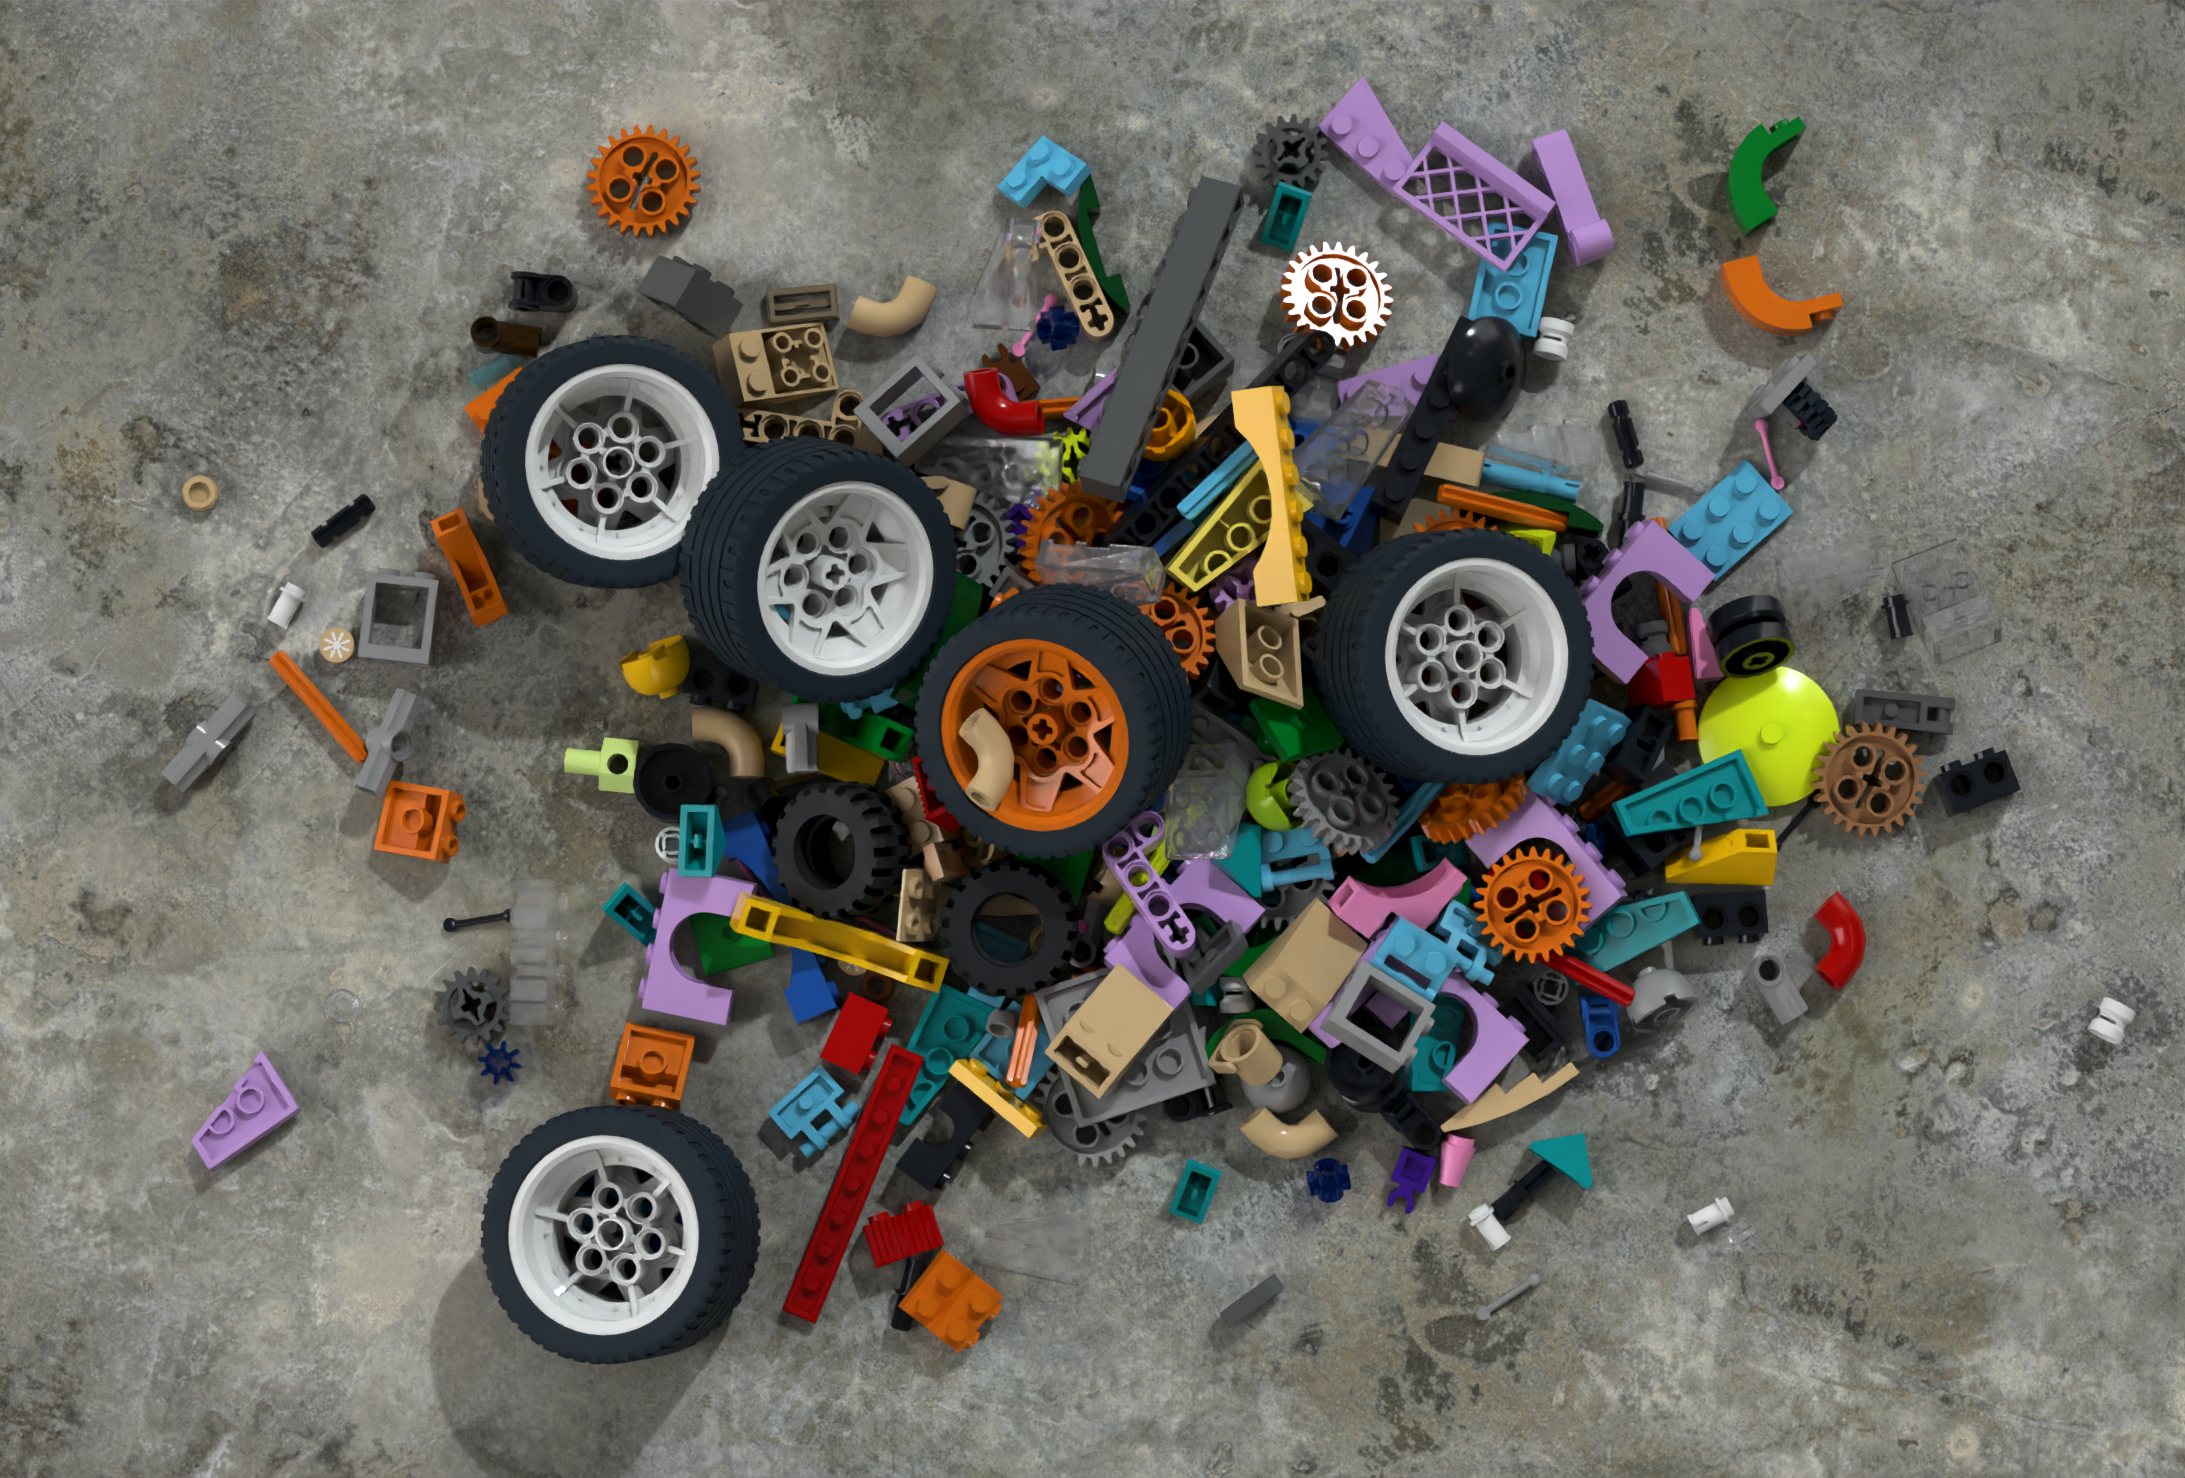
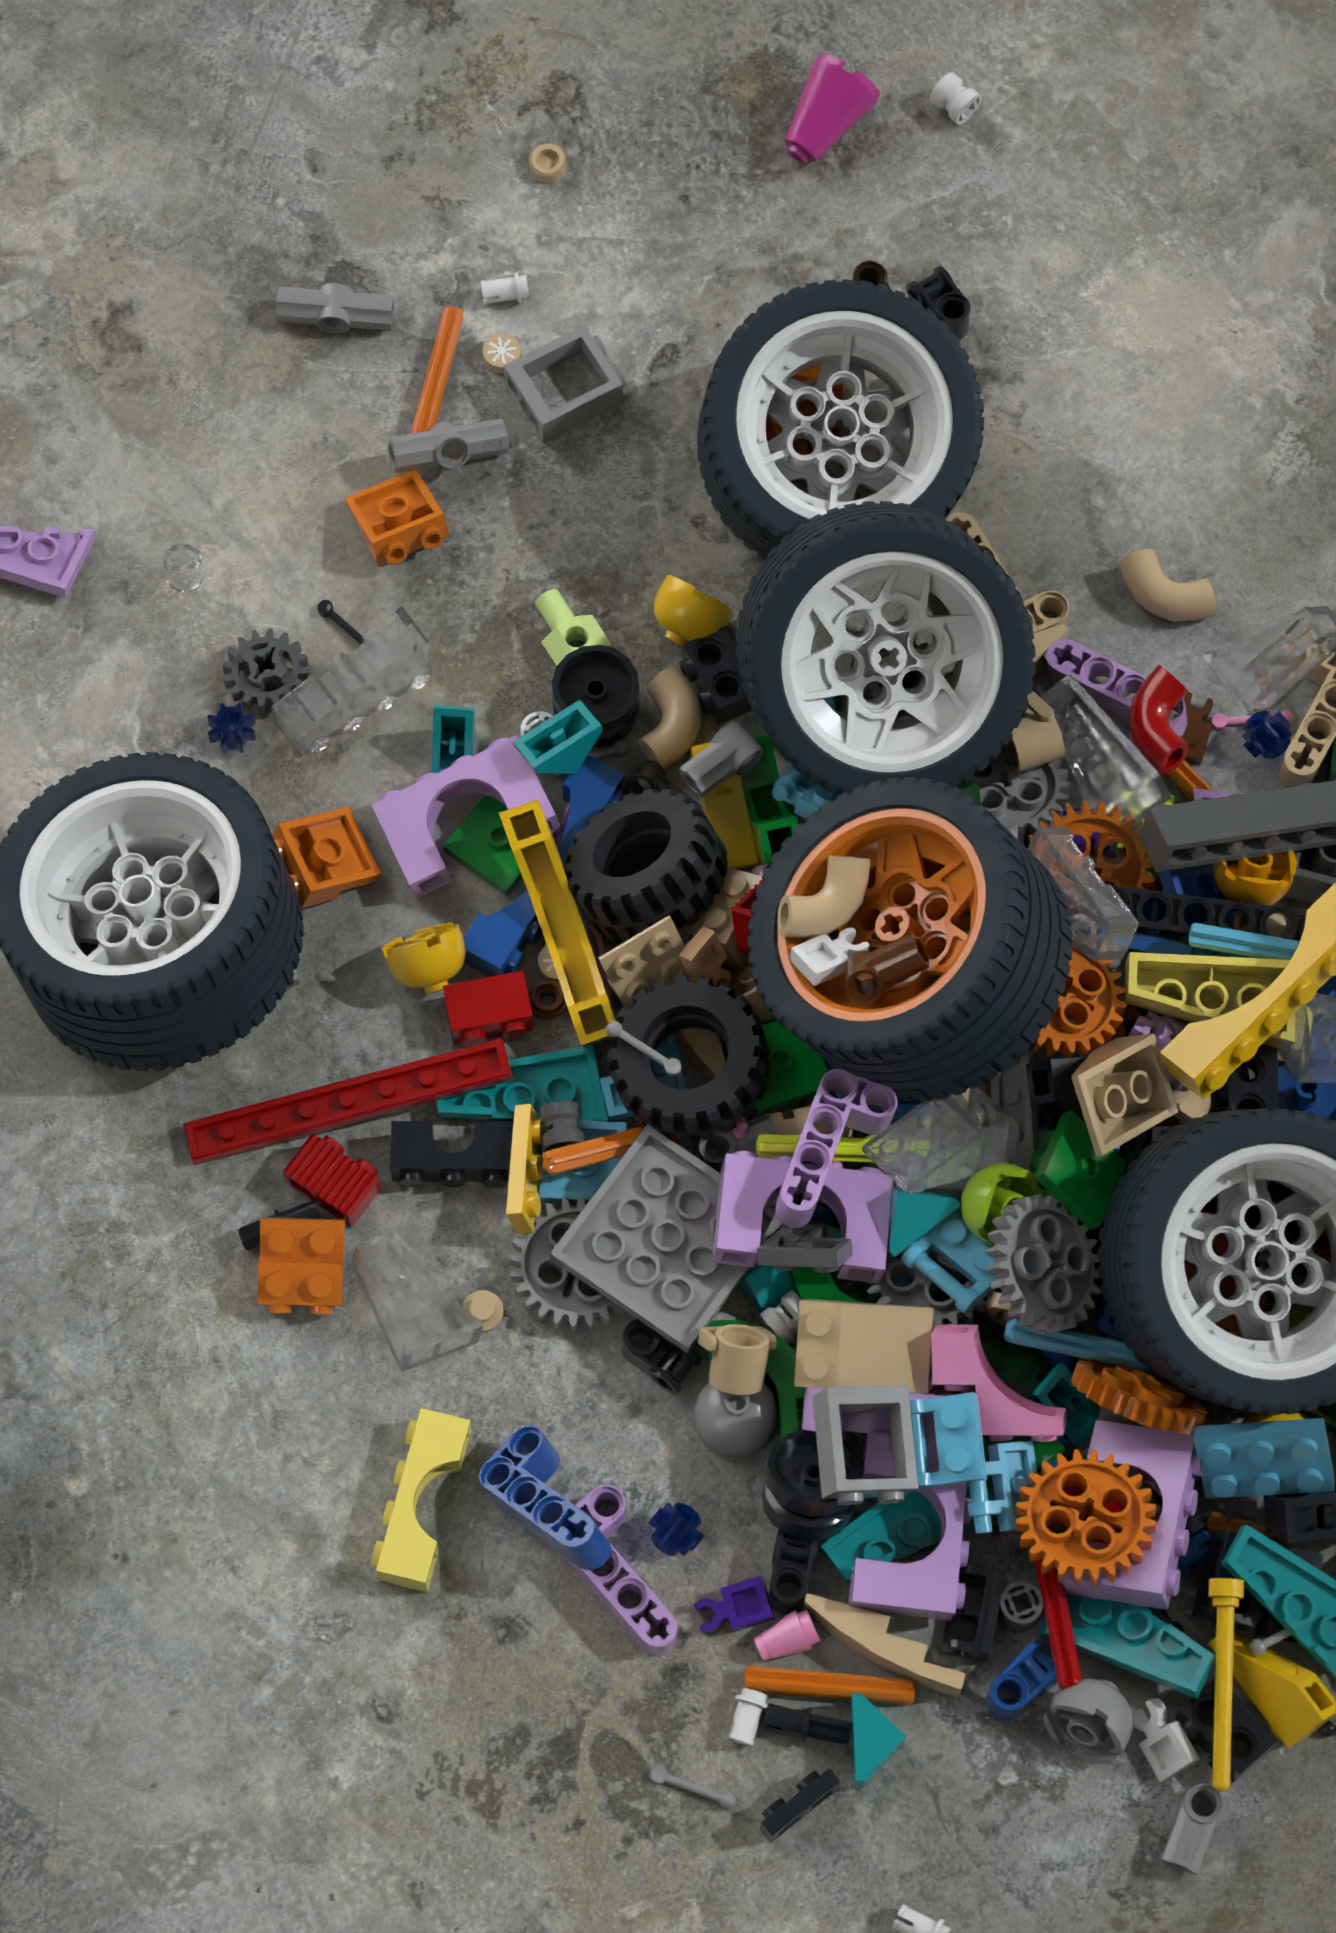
camera: 50 degrees right, 15 degrees down
black axle [311,494,376,548] -> none
orange arch [430,507,509,628] -> none
orange gear [587,125,701,239] -> none
dark grey brick [637,255,743,340] -> none
tan slope [712,321,839,409] -> none
dark tan tile [766,283,840,327] -> none
medium azure plate [767,1065,862,1158] -> none
light grey window [853,354,969,468] -> none
light grey hinge [986,1007,1016,1038] -> none
tan slope [1044,962,1175,1099] -> none
teal slope [1168,1159,1222,1225] -> none
dark grey beam [1219,1273,1285,1328] -> none
tan cylinder [1238,1107,1339,1159] -> none
red cylinder [1812,891,1867,991] -> none
none -> light yellow arch [371,1408,472,1593]
none -> yellow cylinder [381,922,466,994]
none -> tan plate [462,1290,504,1332]
none -> blue beam [479,1425,611,1570]
none -> dark grey wheel [540,1101,584,1151]
none -> lavender beam [560,1485,677,1656]
none -> light grey hinge [606,1021,681,1076]
none -> orange axle [743,1666,915,1705]
none -> black plate [760,1768,841,1844]
none -> dark pink cone [784,54,880,164]
none -> white plate [789,928,869,986]
none -> reddish brown piece [845,932,930,1004]
none -> white wheel [929,72,982,125]
none -> white plate [1132,1697,1200,1782]
none -> yellow piece [1208,1578,1244,1792]

